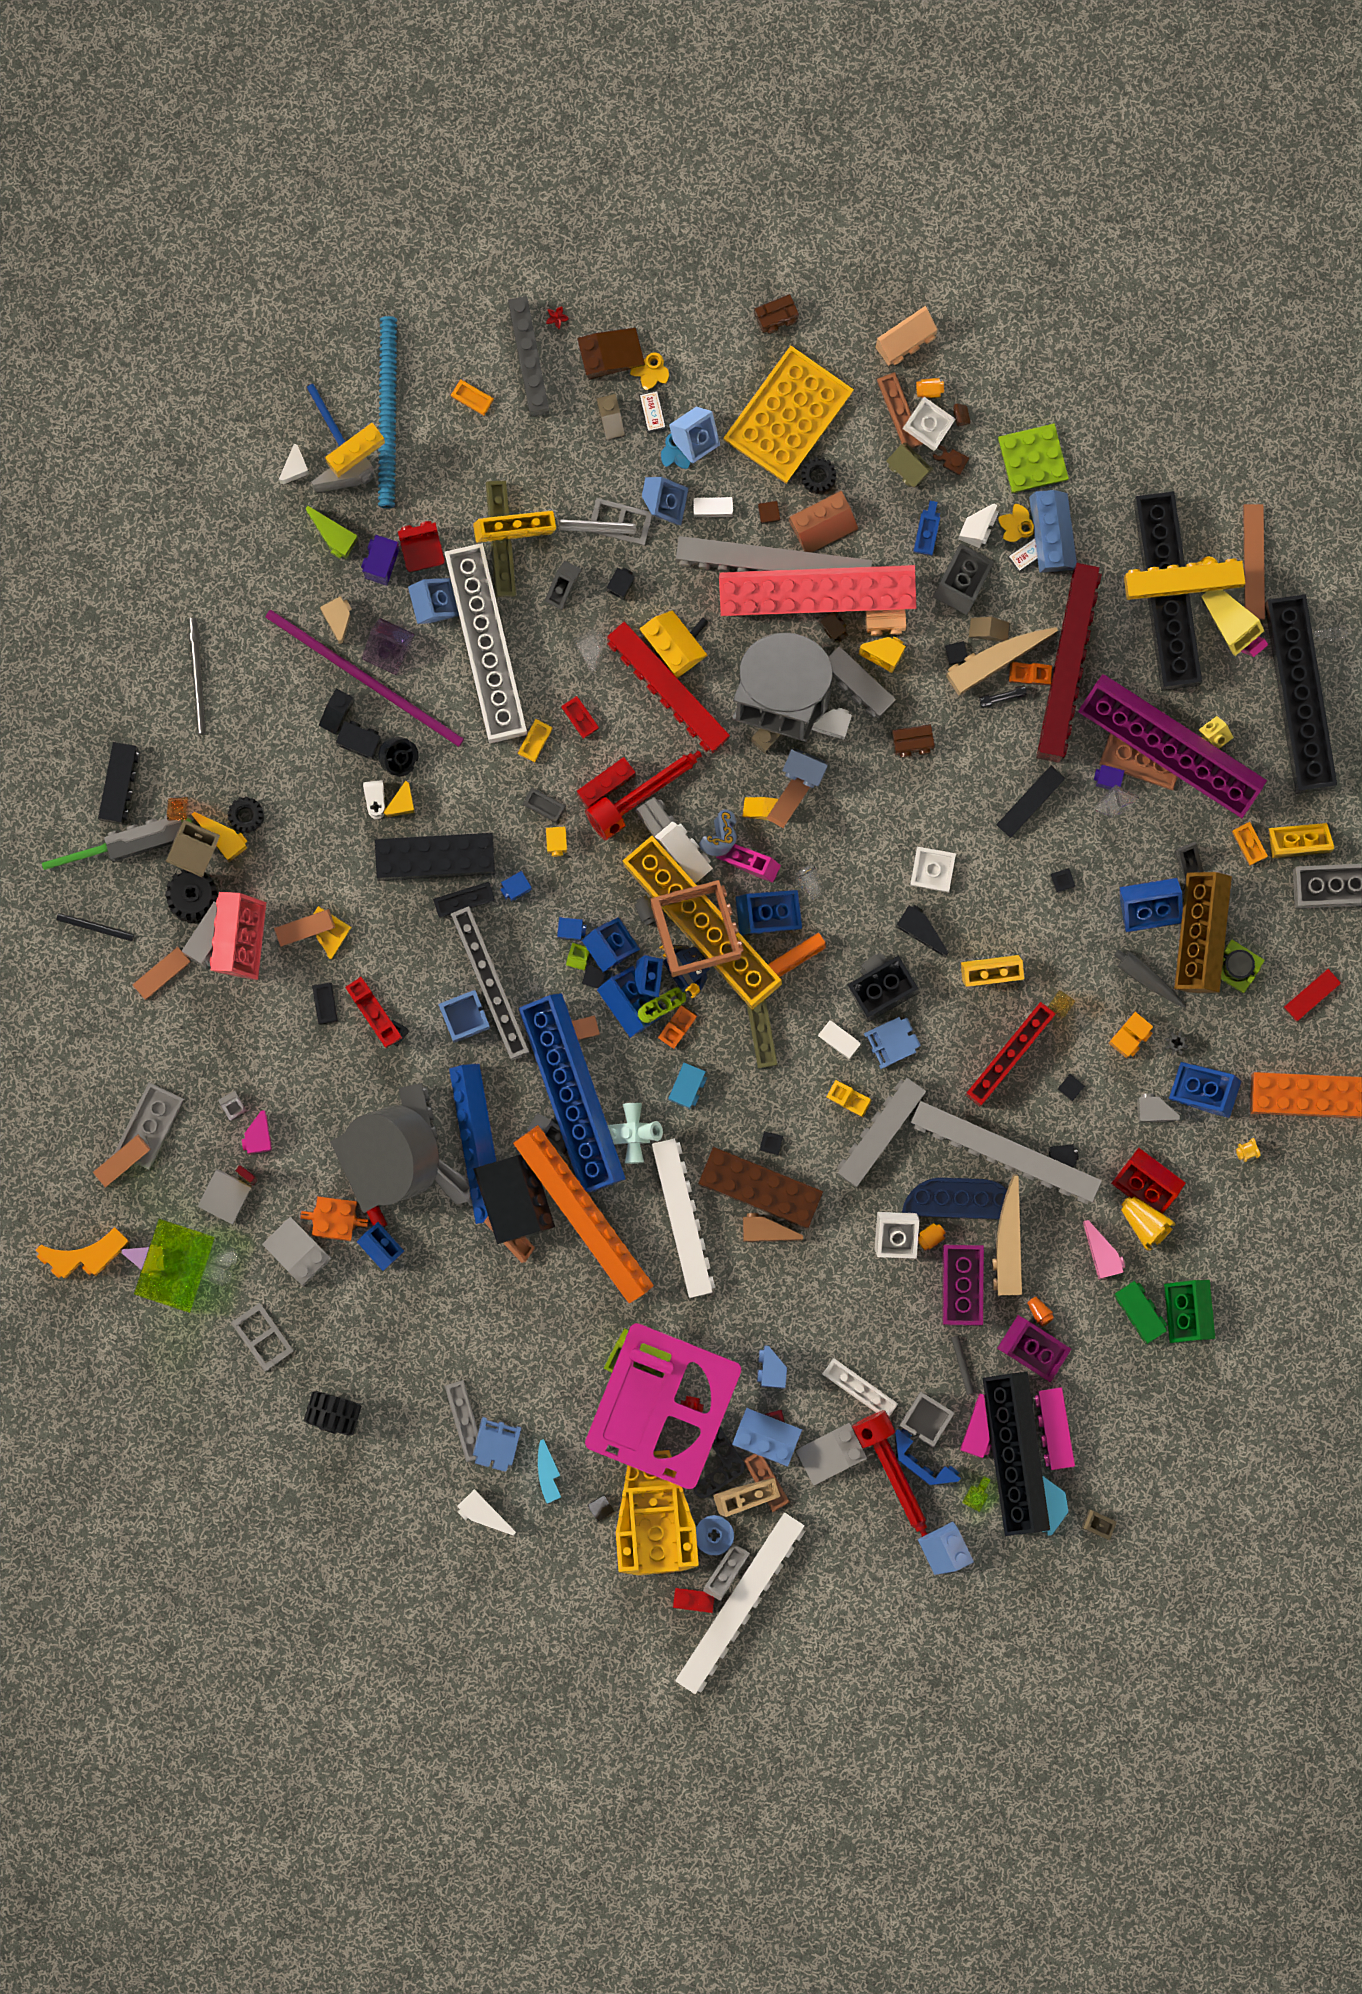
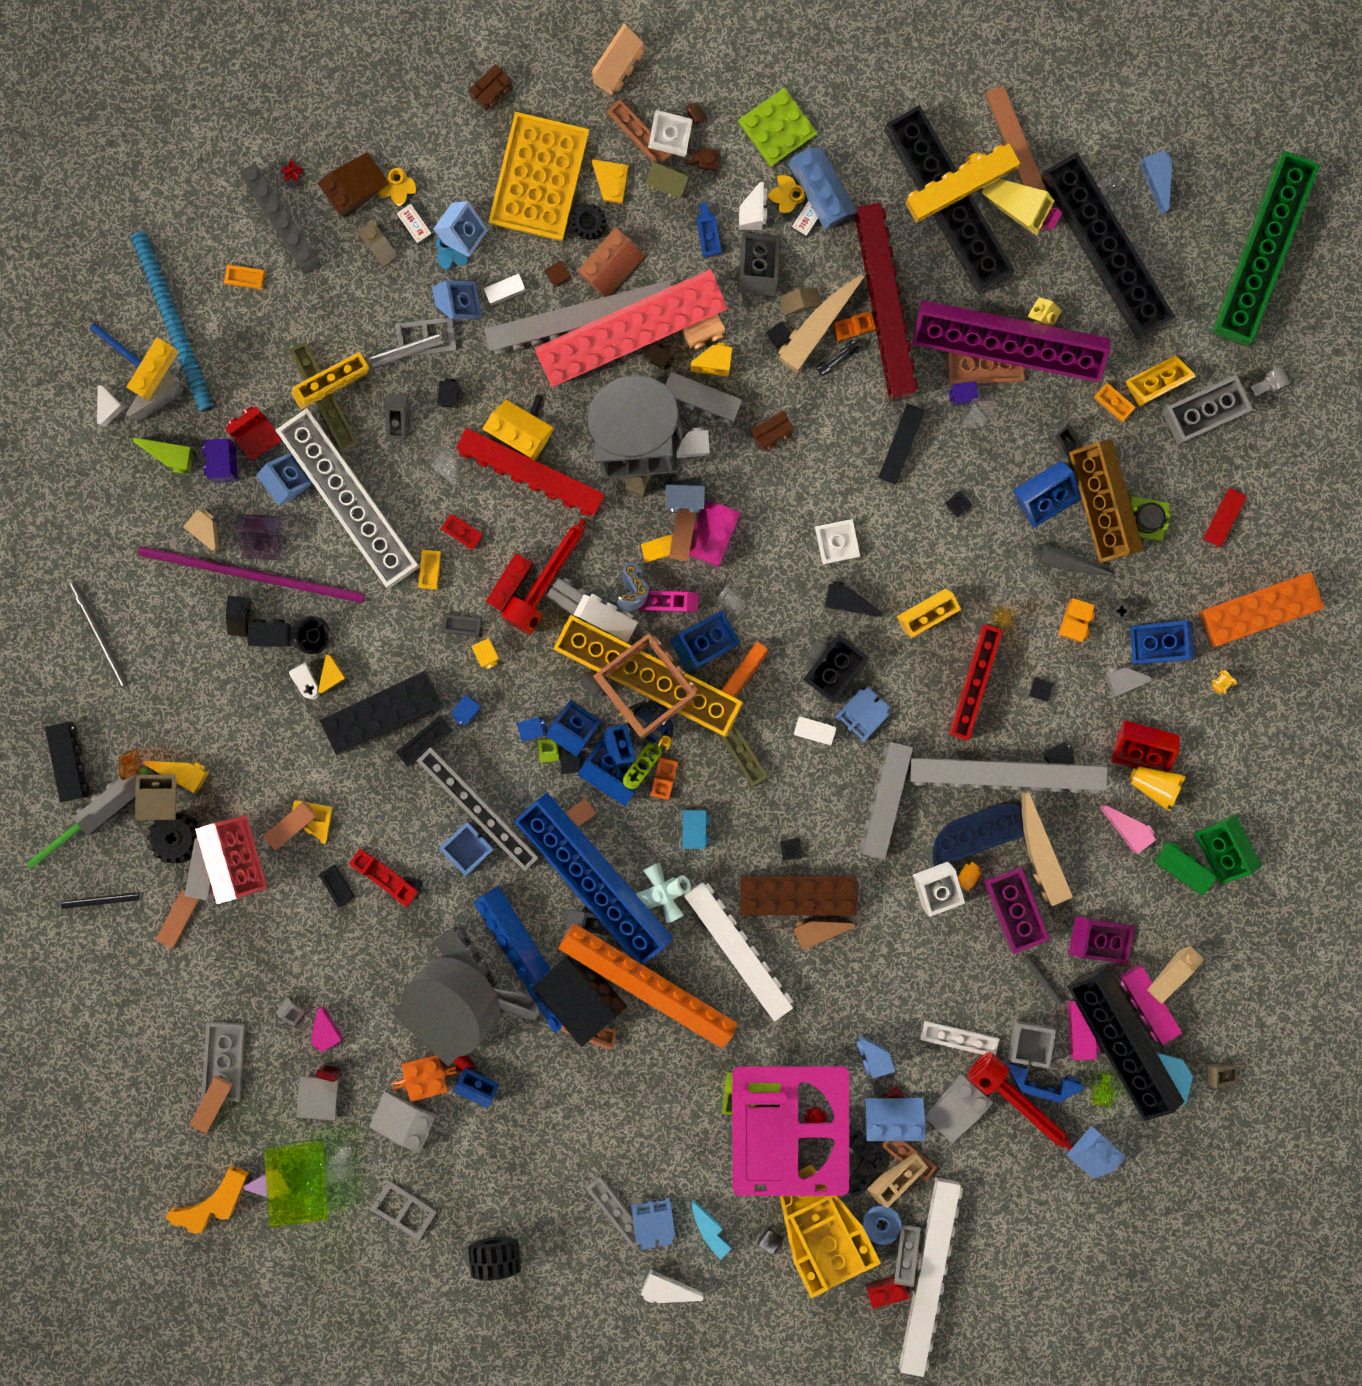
camera: 20 degrees left, 5 degrees up
black tyre [228,796,264,833] -> none
yellow slope [826,1080,872,1118] -> none
light orange brick [916,378,944,398] -> none
orange cone [1027,1296,1054,1327] -> none
none -> yellow wing [592,159,629,204]
none -> dark pink slope [689,500,741,568]
none -> tan slope [1147,946,1204,1004]

